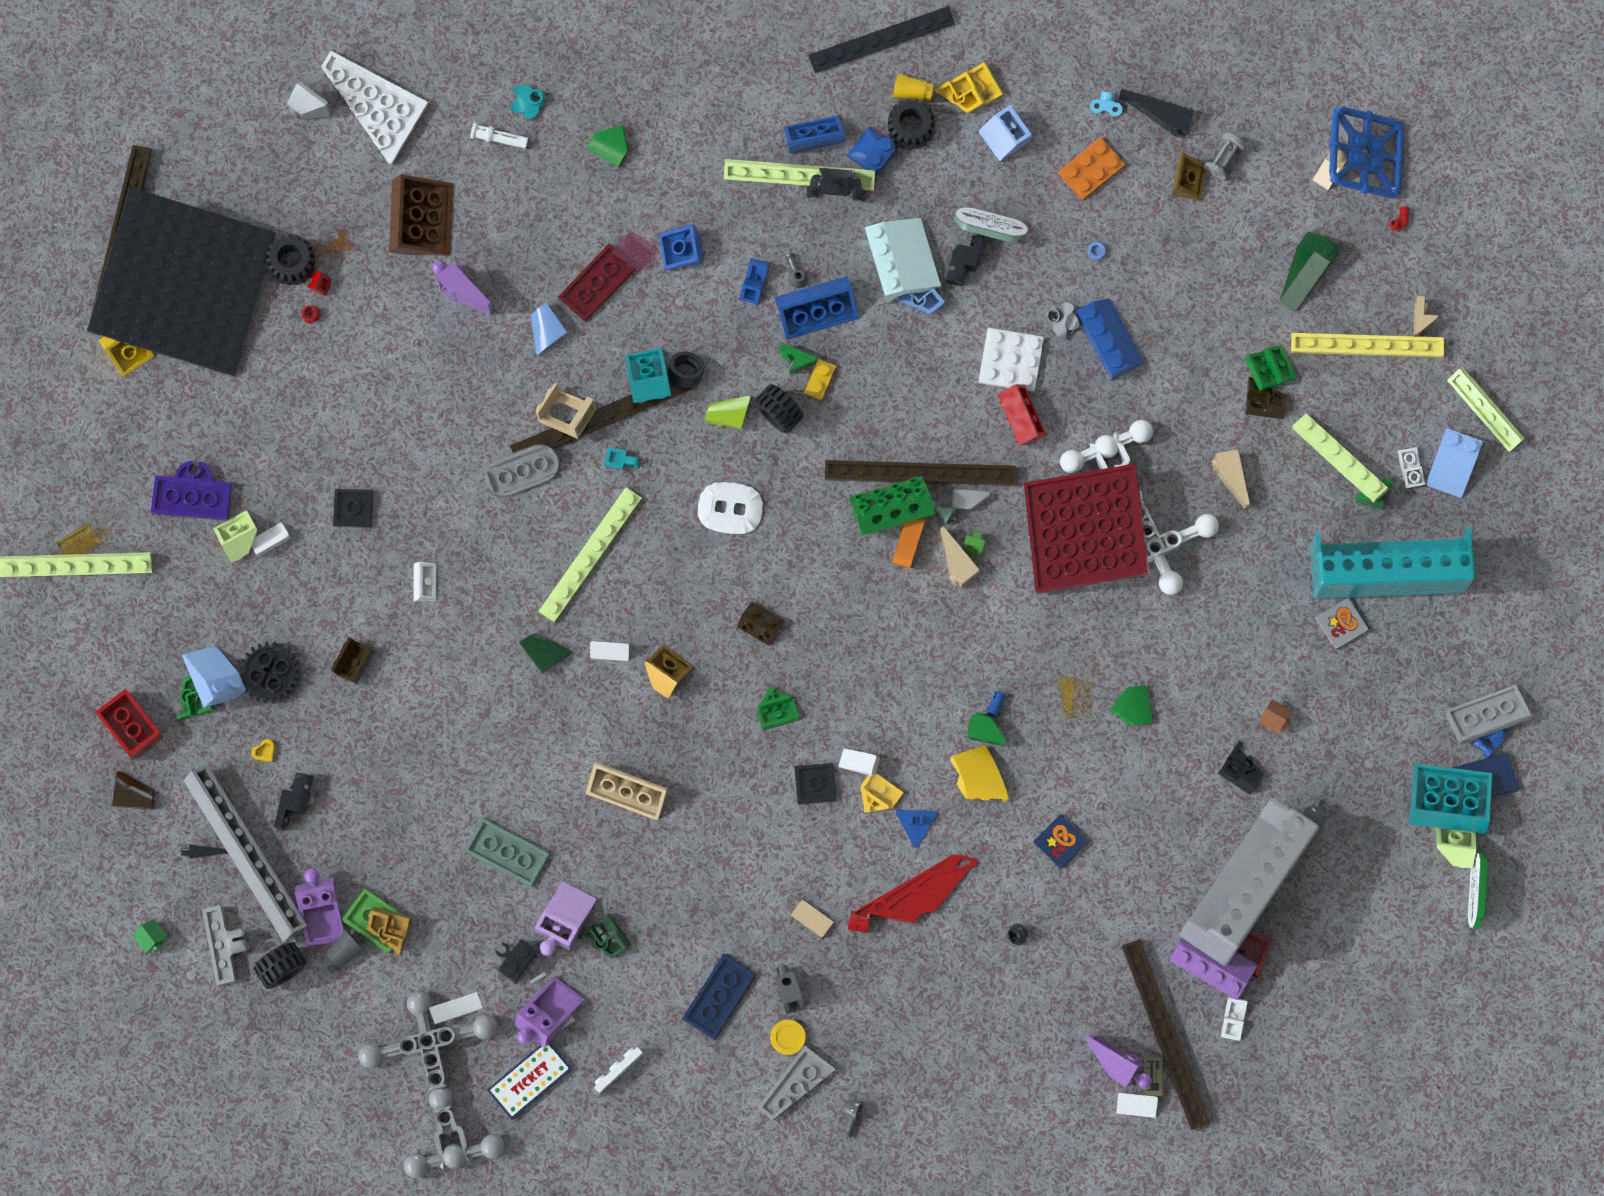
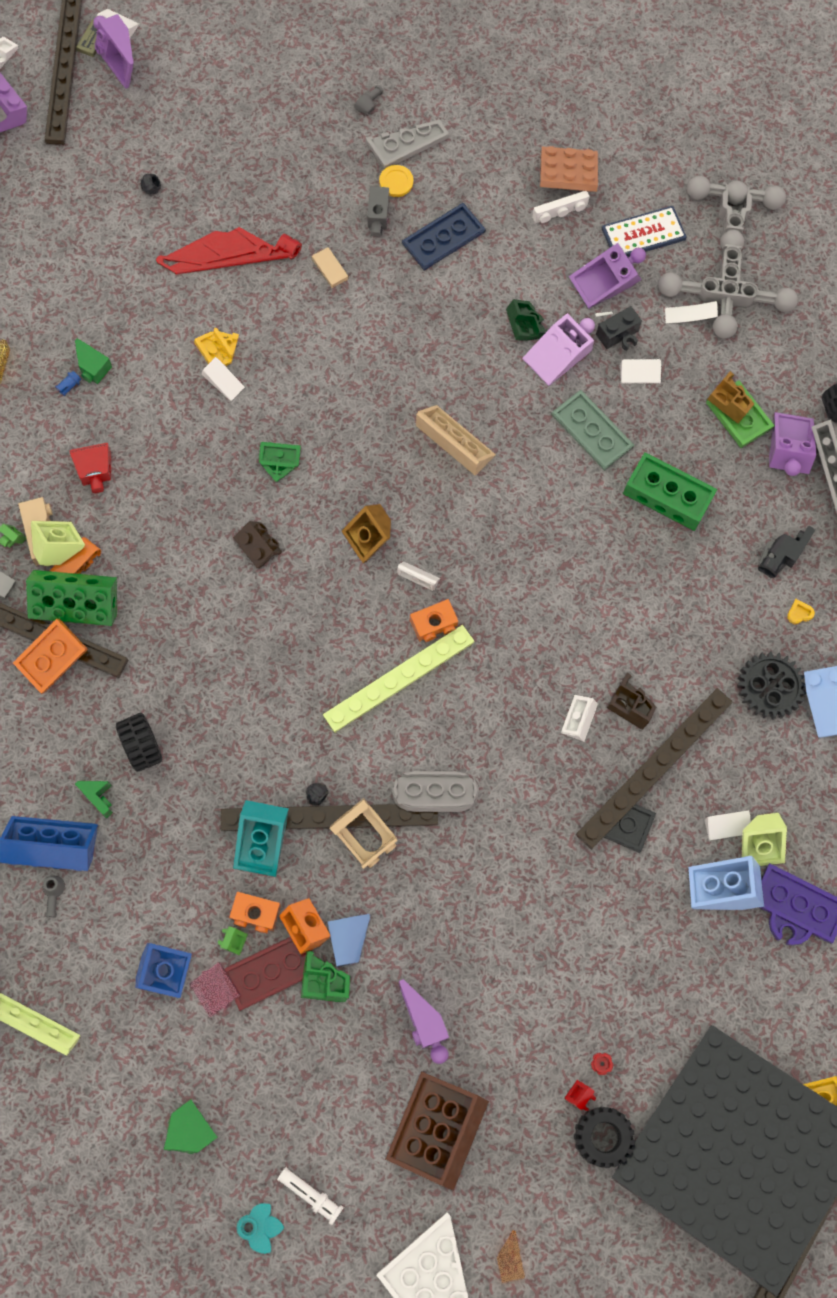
camera: 165 degrees left, 5 degrees down
clear orange hose [314,228,352,253] -> none
dark grey plant [320,929,364,973] -> none
dark brown bracket [331,637,375,685] -> none
dark green slope [519,633,572,674] -> none
teal plate [604,447,640,470] -> none
black tyre [667,351,705,388] -> none
white piece [698,482,763,534] -> none
lime slope [705,396,751,430] -> none
blue slope [739,258,769,305] -> none
black tile [794,763,836,805] -> none
yellow plate [804,359,836,401] -> none
blue piece [895,810,938,848] -> none
sand green piece [932,501,956,525] -> none
yellow slope [950,745,1009,802] -> none
dark blue tile [1033,815,1088,869] -> none
none -> orange plate [13,619,88,694]
none -> yellowish green slope [31,521,85,566]
none -> torso [69,442,111,493]
none -> bright green tile [217,926,248,955]
none -> orange brick [229,892,281,934]
none -> orange brick [279,898,331,954]
none -> green slope [301,951,350,1002]
none -> black piece [306,783,329,806]
none -> orange brick [409,599,458,642]
none -> clear orange slope [497,1230,525,1283]
none -> nougat plate [540,146,598,192]
none -> dark brown plate [576,688,733,850]
none -> dark brown slope [607,673,657,730]
none -> white slope [620,359,661,384]
none -> green brick [623,452,717,531]
none -> light blue slope [688,856,764,910]

